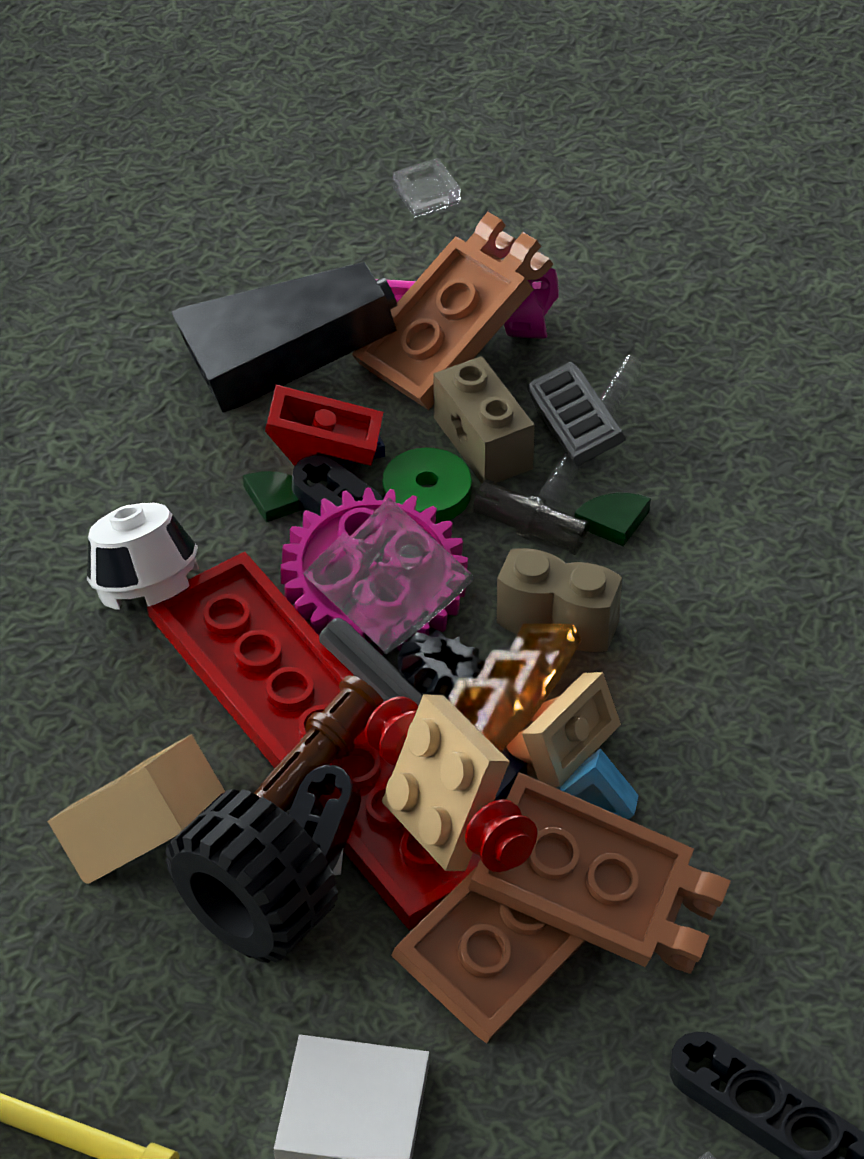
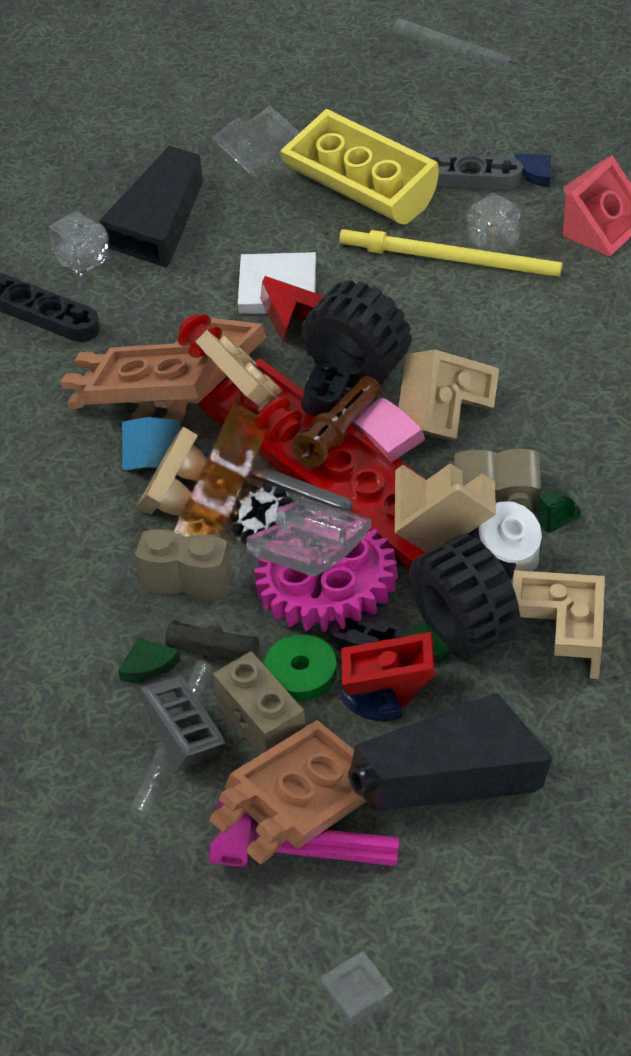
camera: 175 degrees right, 0 degrees up
none -> red slope [260,276,324,342]
none -> bright pink slope [351,398,425,462]
none -> tan panel [395,463,496,553]
none -> black tyre [410,534,521,660]
none -> dark tan brick [454,449,541,513]
none -> tan panel [513,570,605,679]
none -> dark green tile [538,491,581,533]

